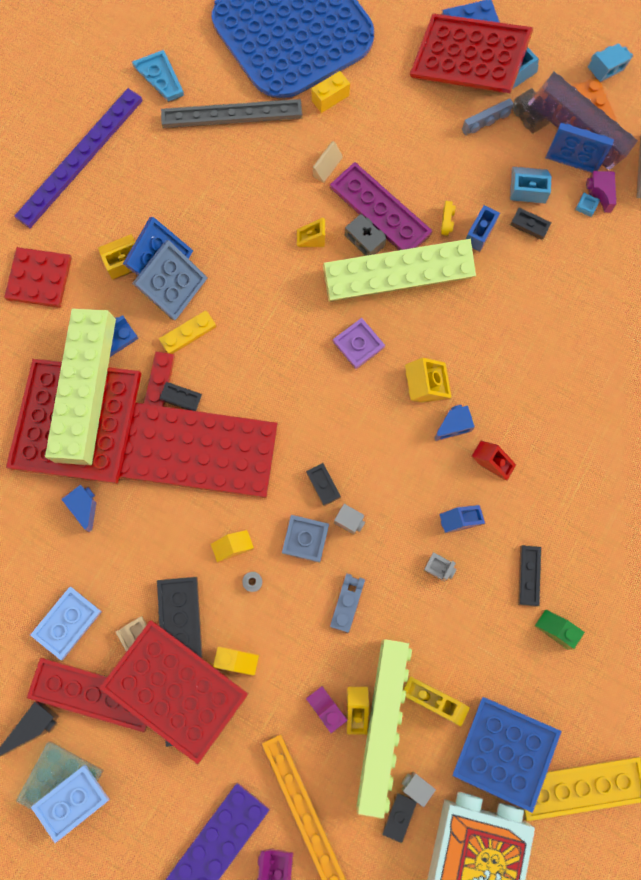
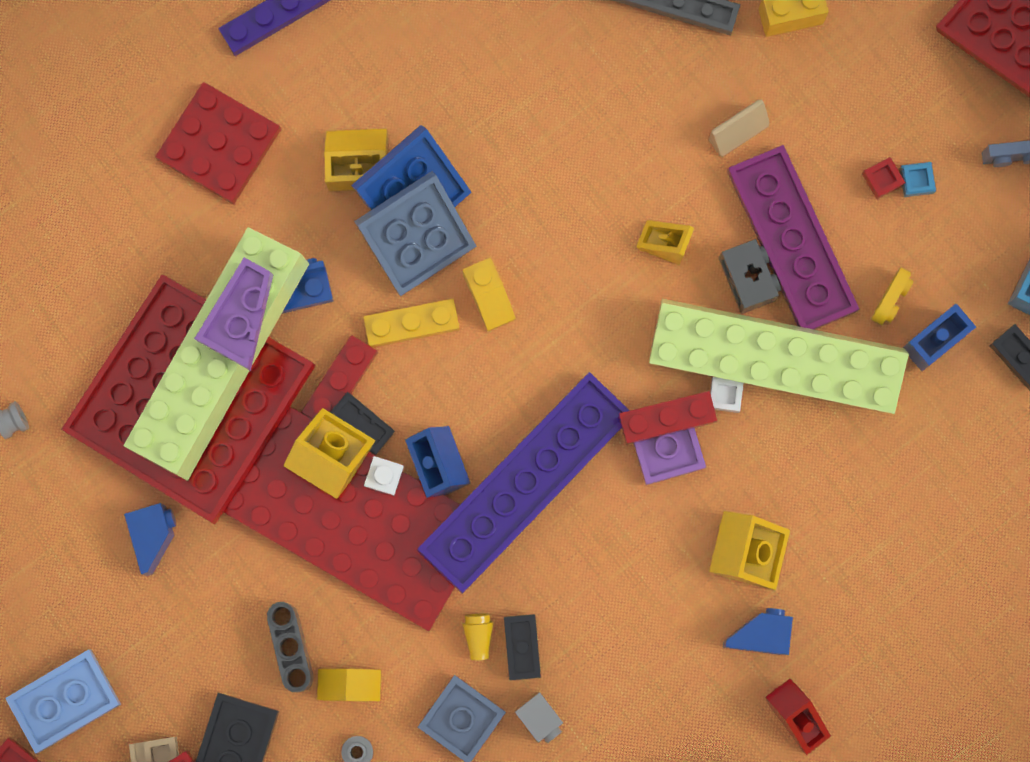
camera: 25 degrees right, 5 degrees up
none -> medium lavender wing [194,257,273,371]
none -> dark grey beam [267,602,314,692]
none -> yellow slope [284,408,376,499]
none -> white plate [364,456,404,496]
none -> blue brick [405,426,471,498]
none -> dark purple plate [417,372,630,594]
none -> yellow slope [462,257,516,332]
none -> yellow cone [462,613,493,660]
none -> red plate [619,391,718,445]
none -> white plate [710,377,744,413]
none -> red plate [862,157,905,199]
none -> dark azure tile [899,162,936,197]

